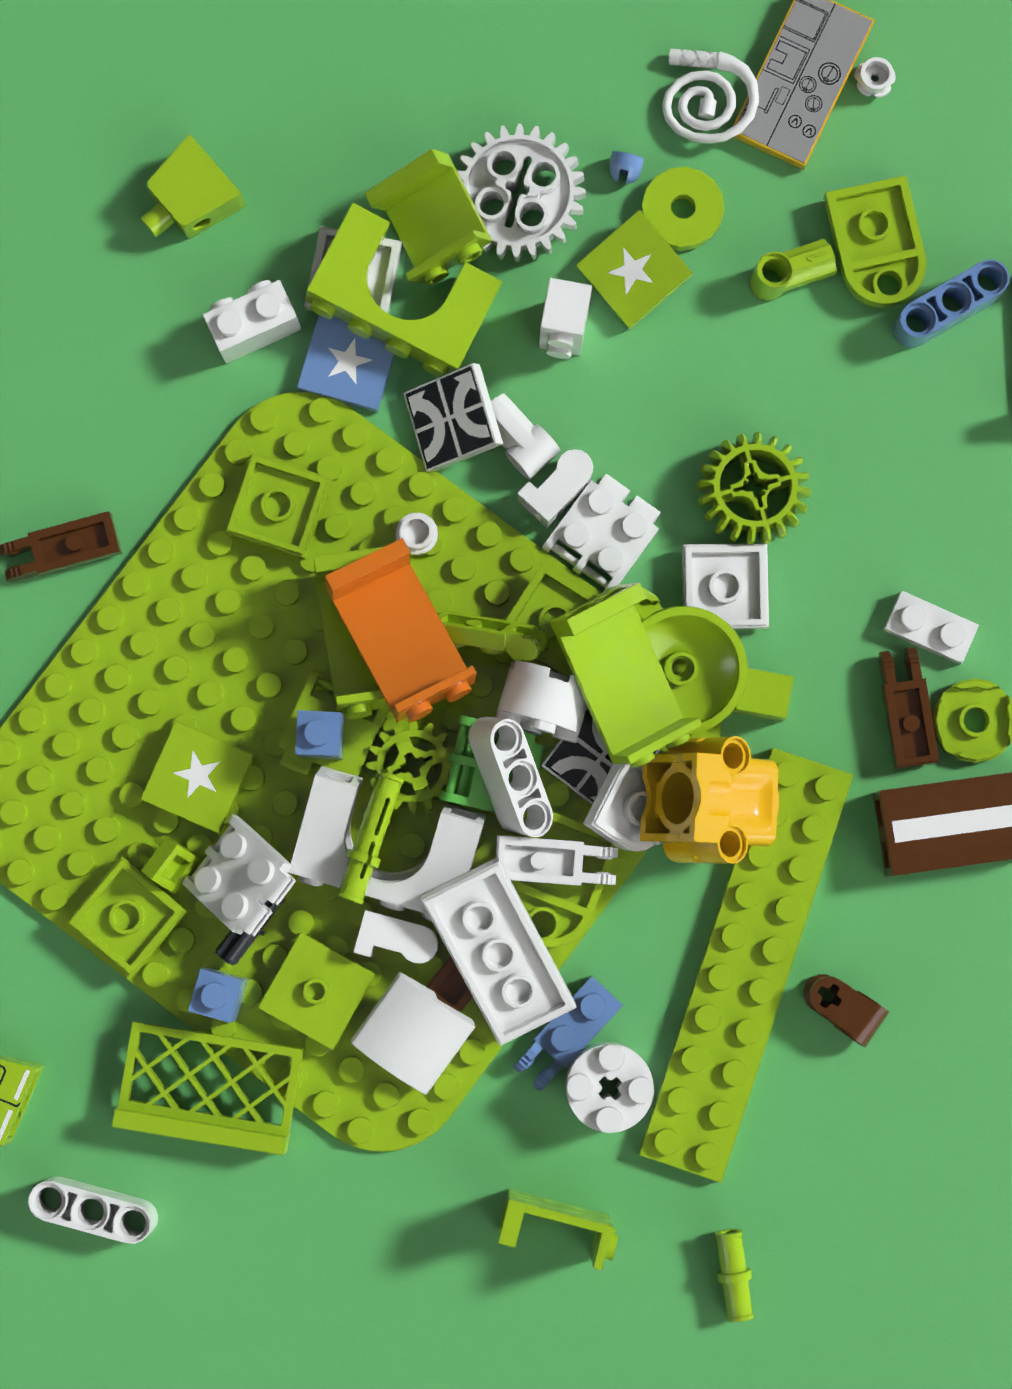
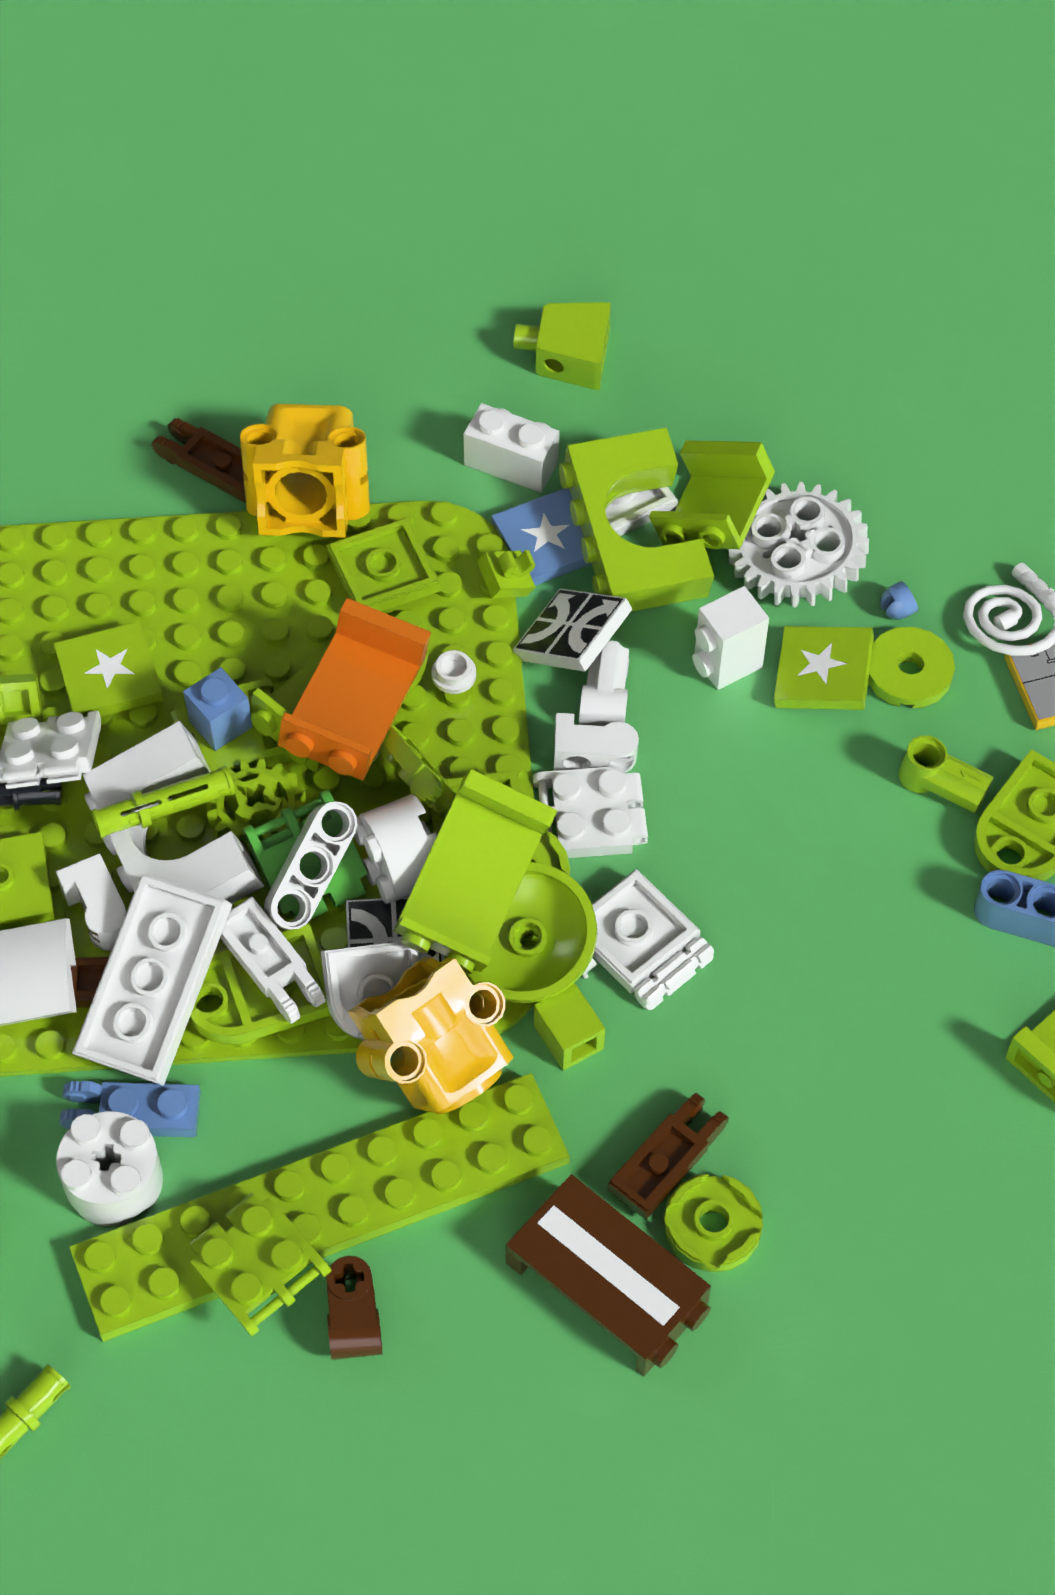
camera: 50 degrees right, 25 degrees down
lime gear [696,432,811,545] -> none
white plate [883,591,979,665] -> none
none -> lime plate [189,1193,332,1337]
none -> yellow piece [240,404,370,538]
none -> lime tile [477,550,535,599]
none -> white axle [634,937,714,1010]

